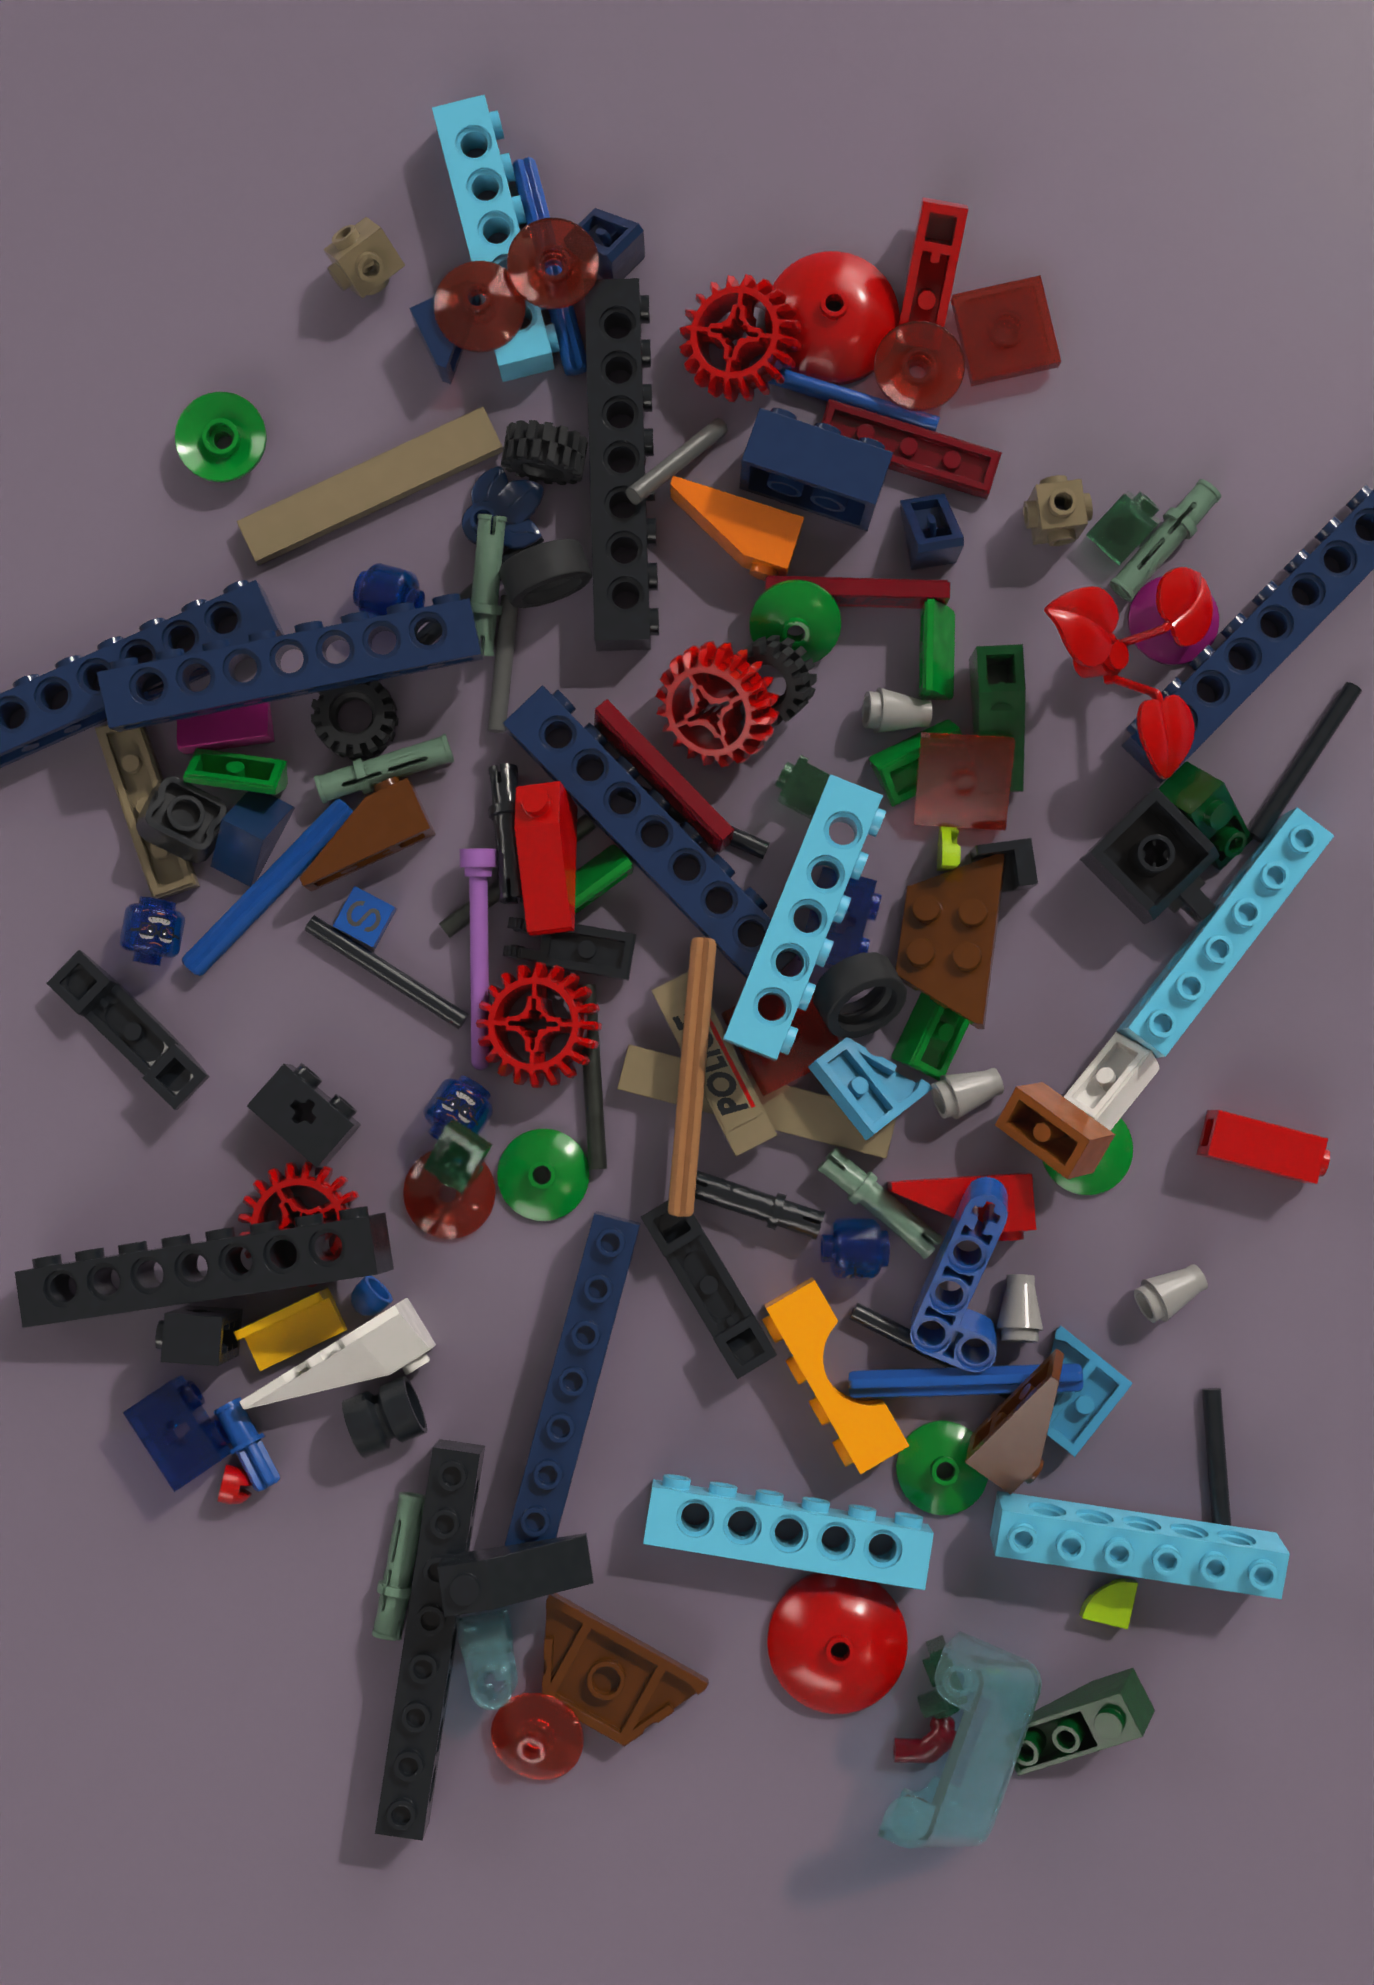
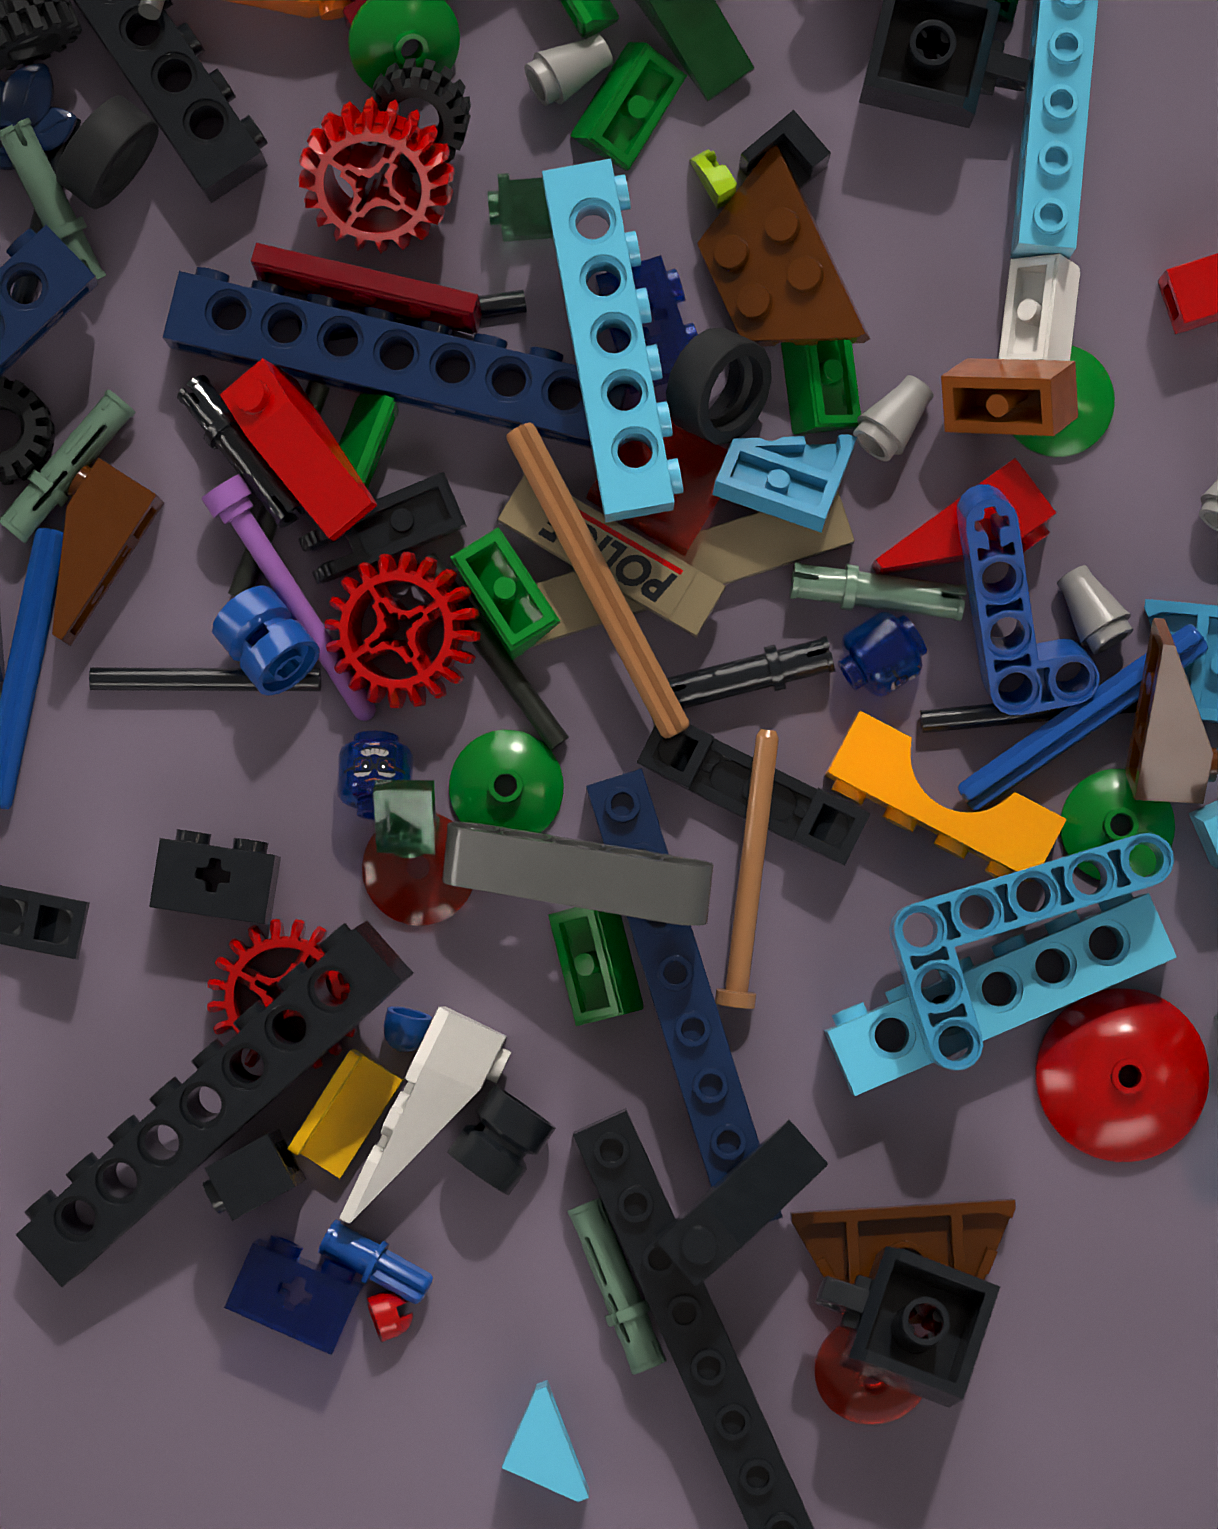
camera: 30 degrees left, 0 degrees up
blue tile [333,886,397,949] -> none
clear light blue piece [458,1609,518,1710] -> none
dark grey bar [487,595,518,733] -> none
clear red plate [913,732,1015,830] -> none
none -> blue wheel [212,585,320,696]
none -> dark grey beam [442,822,713,926]
none -> green slope [450,527,560,660]
none -> medium azure slope [502,1380,589,1502]
none -> green slope [548,907,644,1026]
none -> medium nougat bar [715,729,779,1009]
none -> black hinge [815,1246,1001,1408]
none -> dark azure beam [889,833,1174,1070]

